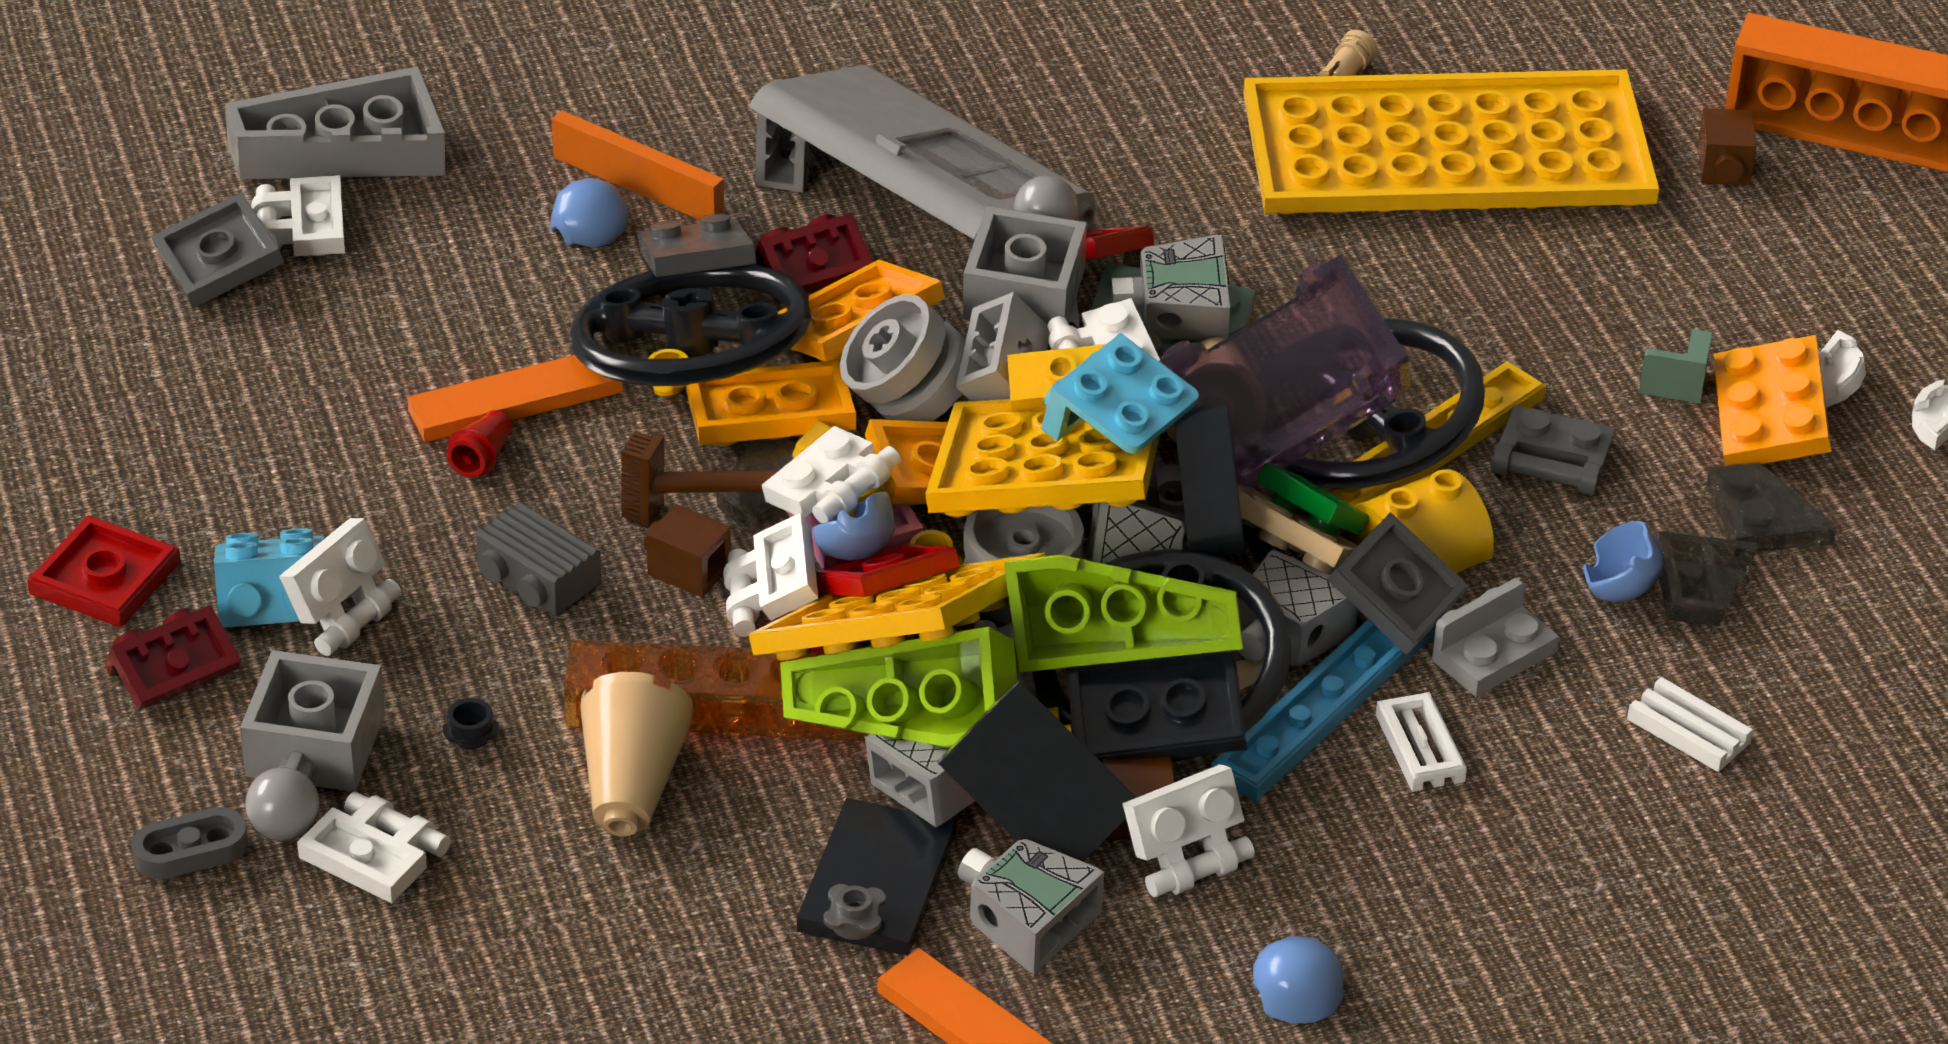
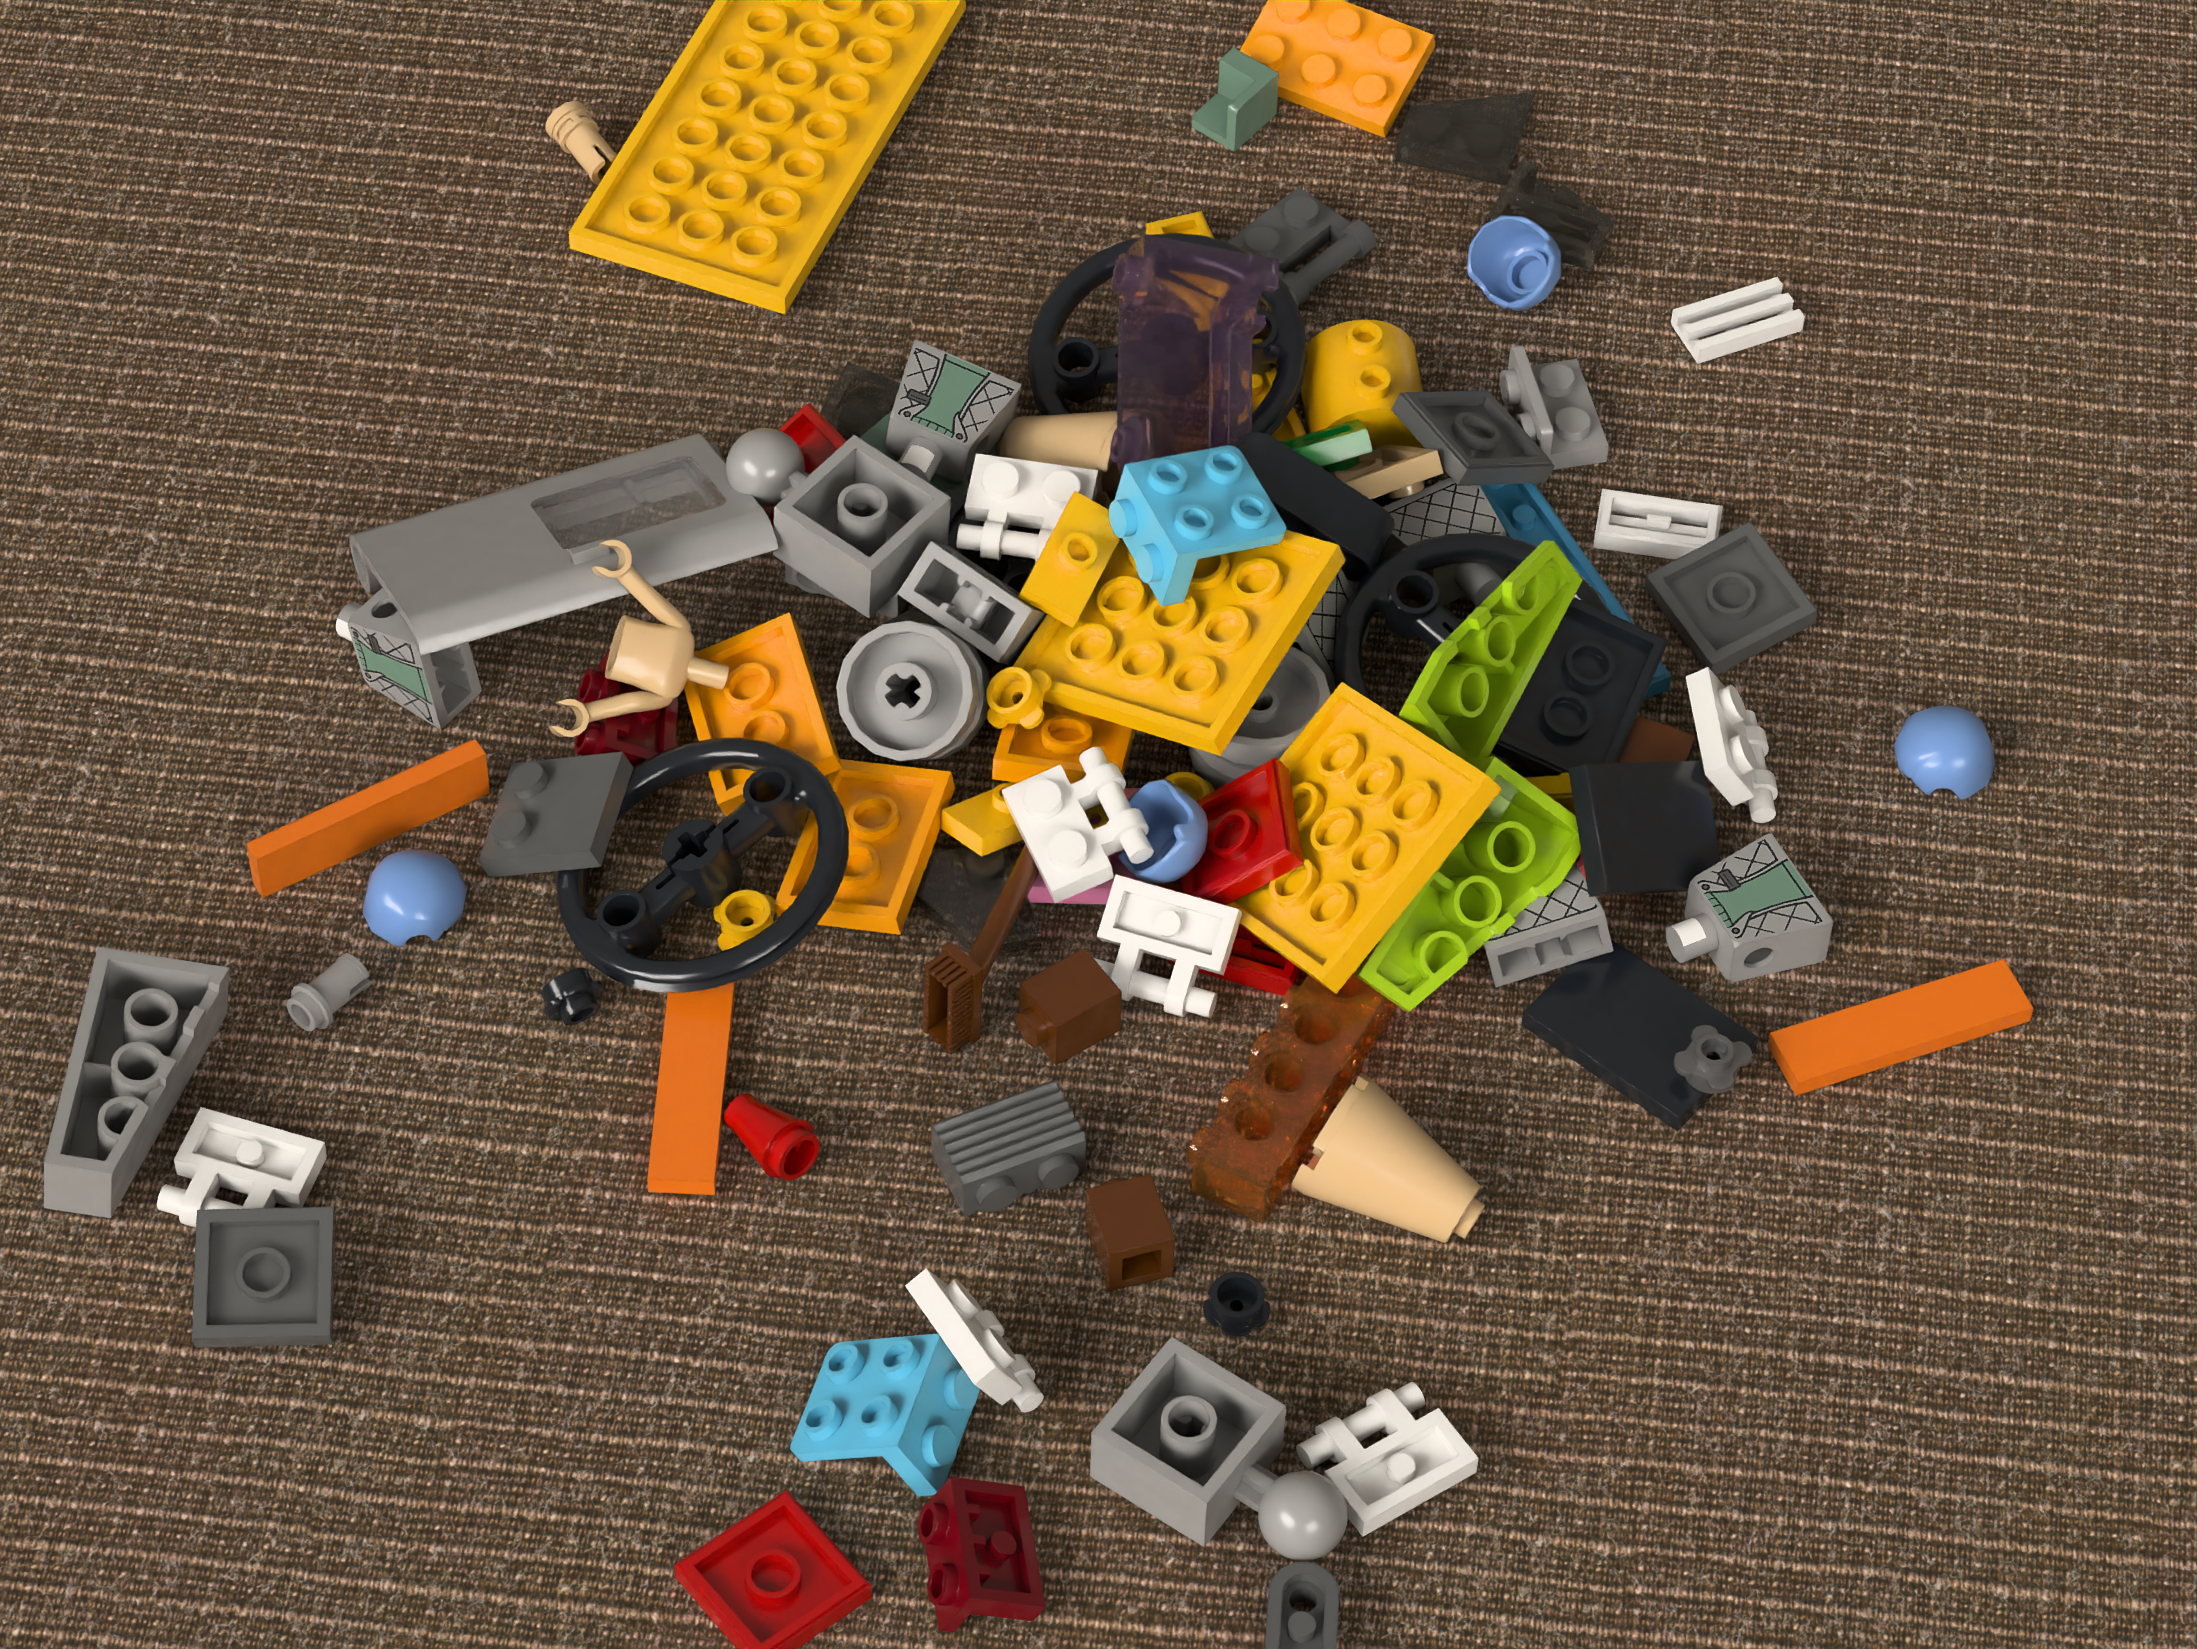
camera: 65 degrees left, 10 degrees up
none -> light grey pin [286,953,371,1031]
none -> black plate [541,968,604,1026]
none -> tan piece [549,540,729,737]
none -> yellow plate [986,667,1052,729]
none -> reddish brown brick [1085,1174,1175,1292]
none -> dark grey plate [1645,521,1817,676]

